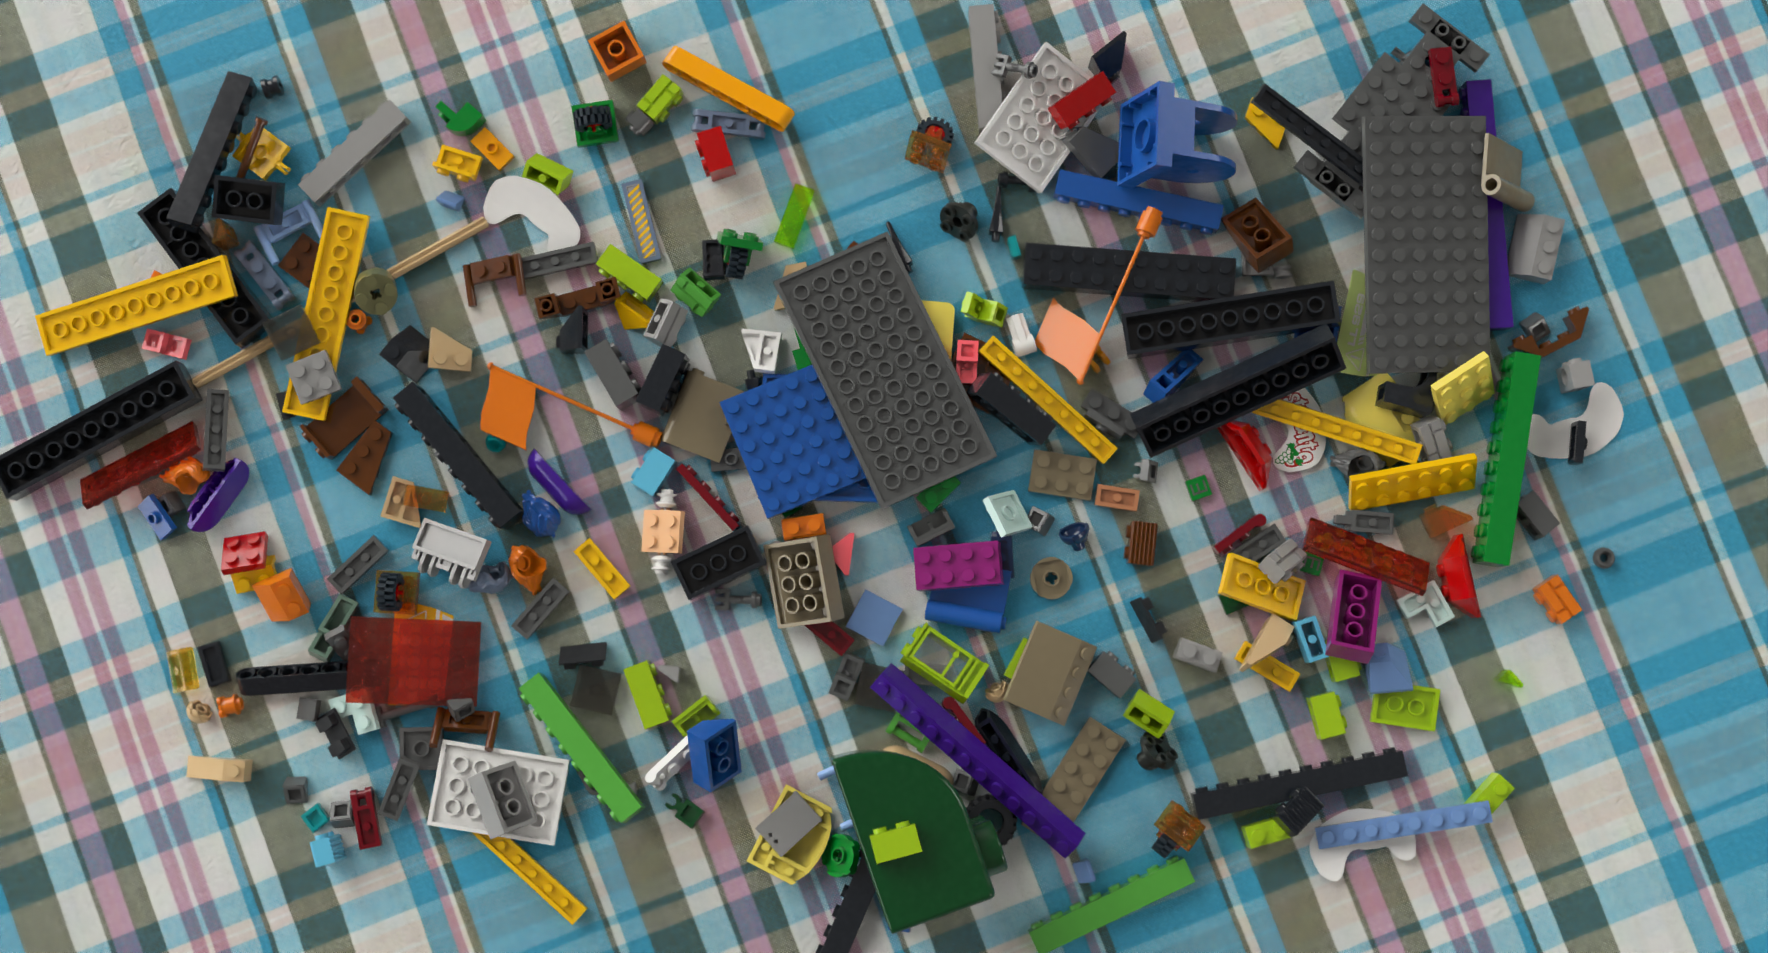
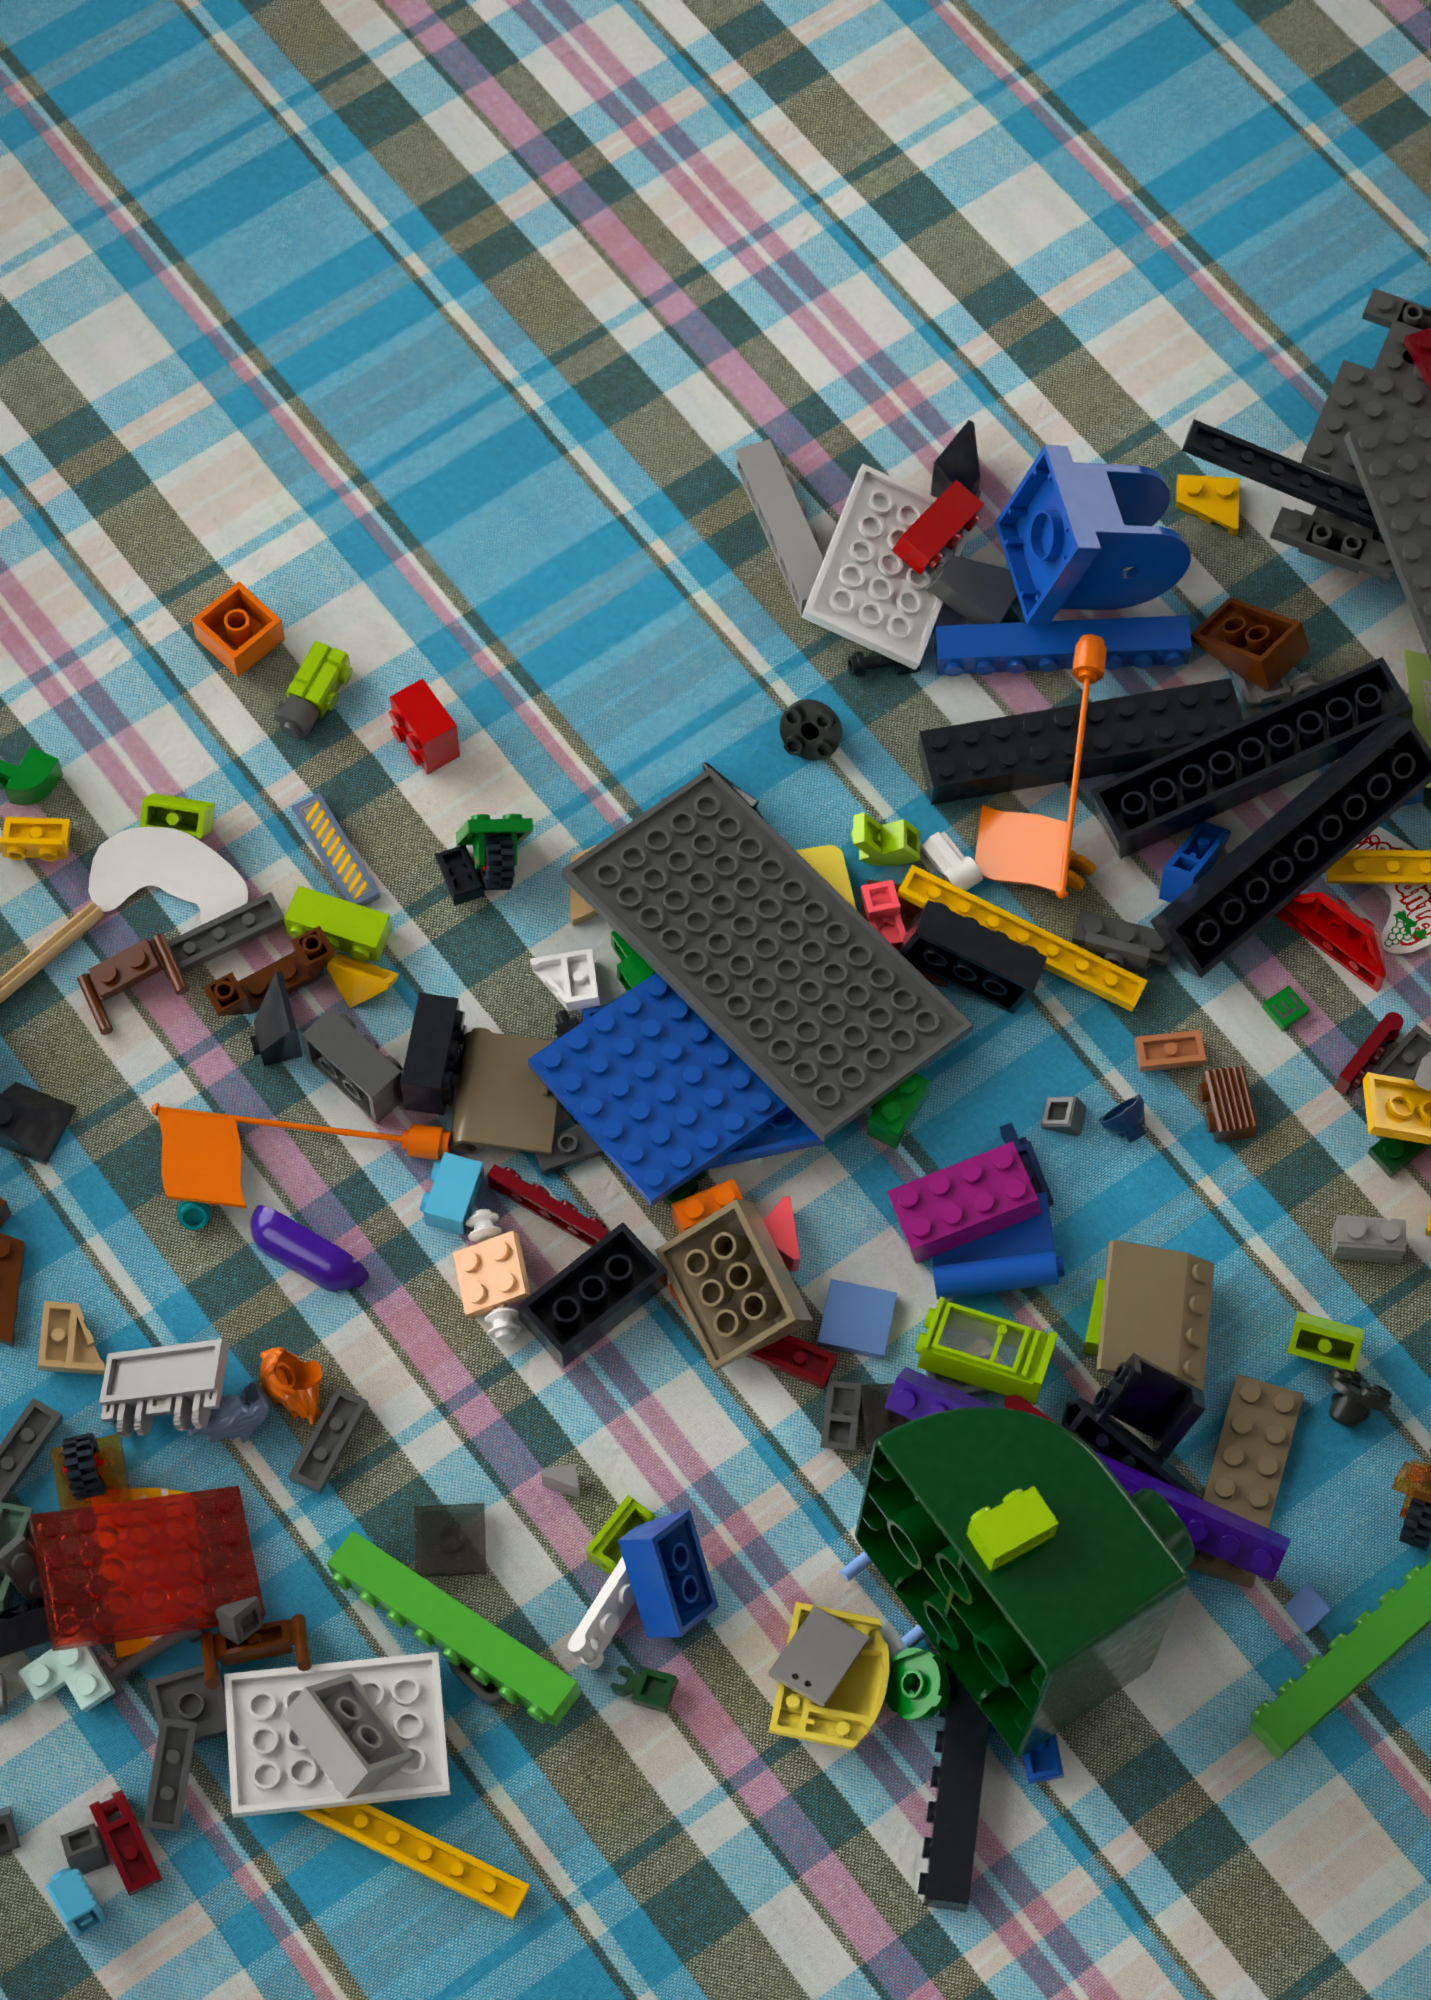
camera: 20 degrees left, 20 degrees down
teal tile [300,803,330,833] -> none
black piece [315,708,356,759] -> none
black brick [393,382,524,530] -> none
clear orange plate [402,484,449,512] -> none
tan wing [428,327,472,372] -> none
medium blue slope [436,191,464,211] -> none
light orange plate [470,127,515,171] -> none
blue hair [521,490,561,538] -> none
black piece [559,642,607,670] -> none
plate [571,100,619,148] -> none
yellow plate [573,538,631,600] -> none
lime brick [623,660,673,729] -> none
light grey brick [643,298,688,347] -> none
light orange beam [662,46,795,132] -> none
bright green brick [670,267,722,317] -> none
sand blue plate [691,109,766,140] -> none
dark grey hinge [715,589,762,610] -> none
clear neon green plate [774,183,815,250] -> none
clear orange plate [905,117,954,173] -> none
dark grey hinge [907,508,955,547] -> none
light aqua plate [983,490,1033,538] -> none
tan plate [985,681,1009,703] -> none
black piece [988,186,1004,242] -> none
dark grey hinge [991,54,1038,79] -> none
teal tile [1007,235,1021,261] -> none
dark tan plate [1028,449,1097,501] -> none
dark tan plate [1030,557,1073,600] -> none
dark grey brick [1087,651,1136,699] -> none
black piece [1130,597,1167,643] -> none
dark grey tile [1133,459,1158,483] -> none
none -> black panel [1094,1353,1205,1459]

